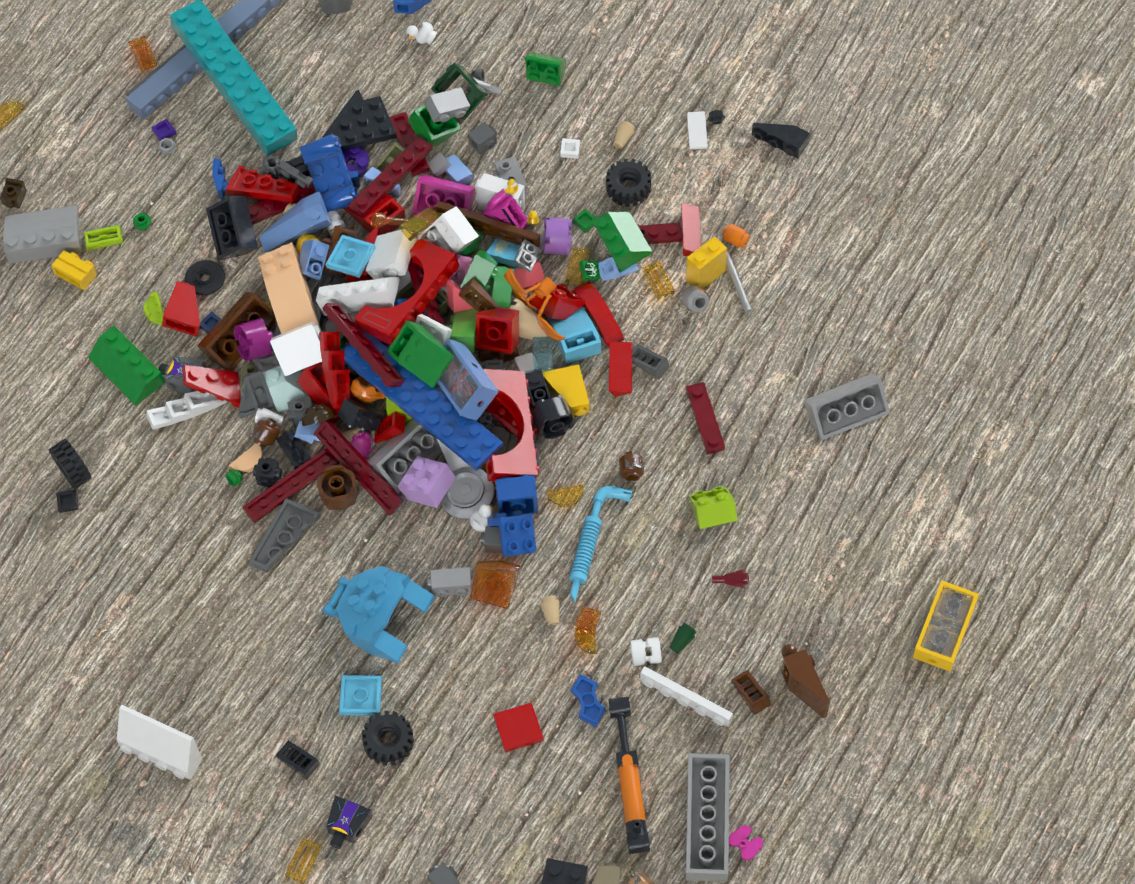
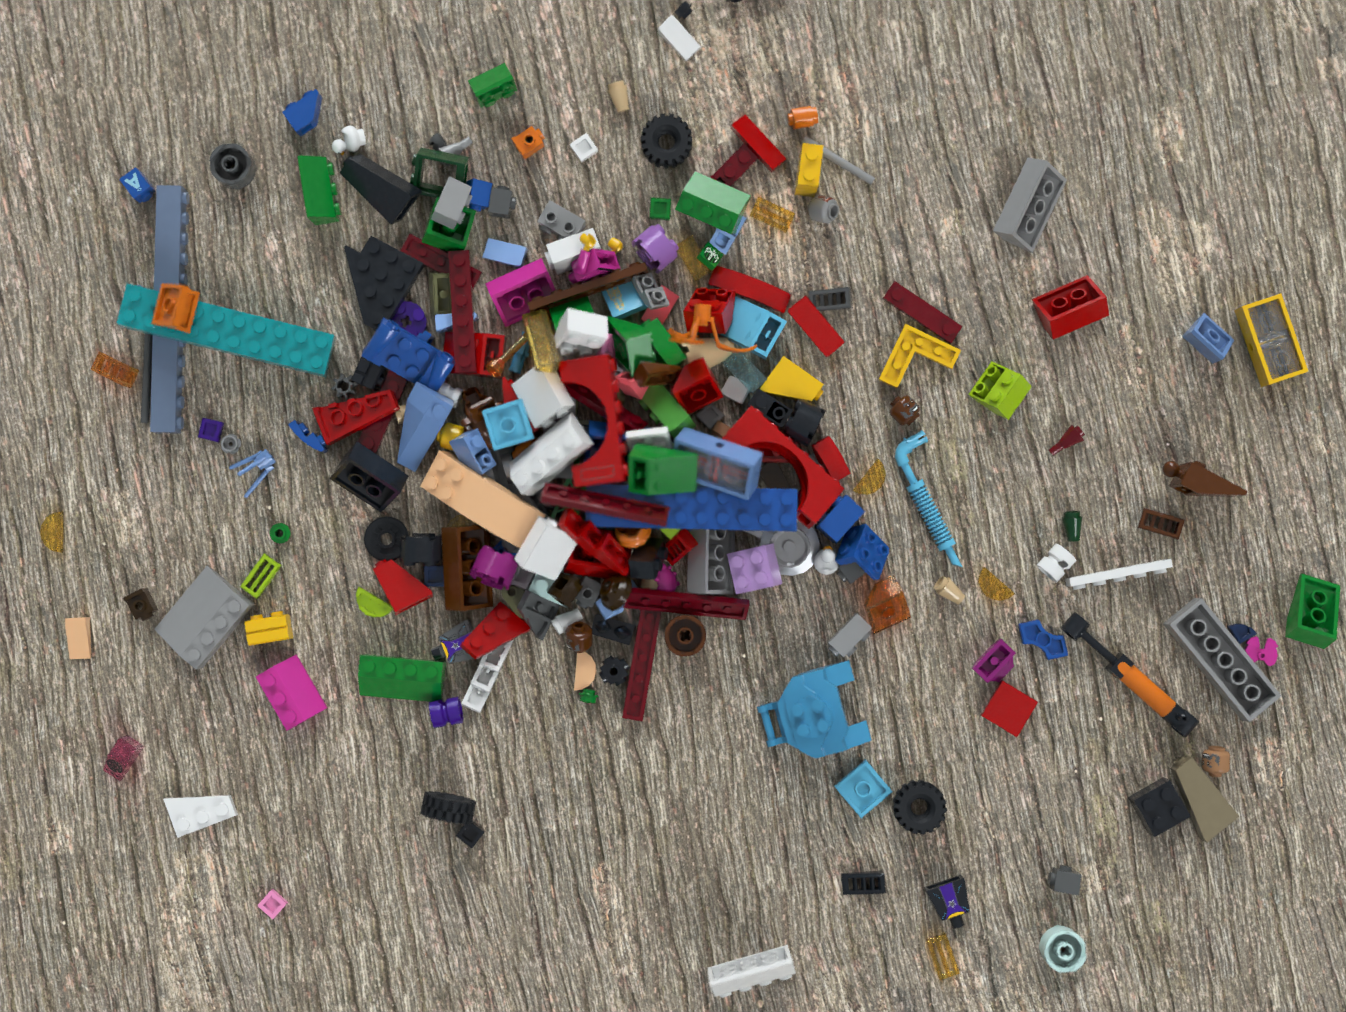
camera: 45 degrees left, 25 degrees up
dark grey wing [249,498,321,573] -> none
dark grey wing [278,160,313,189] -> none
light grey tile [428,152,451,177] -> none
clear orange bracket [575,606,601,635] -> none
none -> orange bracket [151,283,200,333]
none -> medium blue plant [229,449,276,498]
none -> dark pink slope [256,655,328,731]
none -> green slope [297,155,342,226]
none -> black slope [339,154,422,225]
none -> black brick [400,533,442,566]
none -> dark purple wheel [429,697,464,728]
none -> blue brick [466,178,493,212]
none -> orange brick [511,126,545,160]
none -> dark brown brick [547,572,583,609]
none -> red slope [811,436,851,481]
none -> yellow plate [878,324,961,389]
none -> magenta slope [971,639,1016,683]
none -> red slope [1032,275,1109,340]
none -> medium blue slope [1182,313,1234,364]
none -> dark blue tile [1226,624,1257,644]
none -> green slope [1285,573,1340,649]

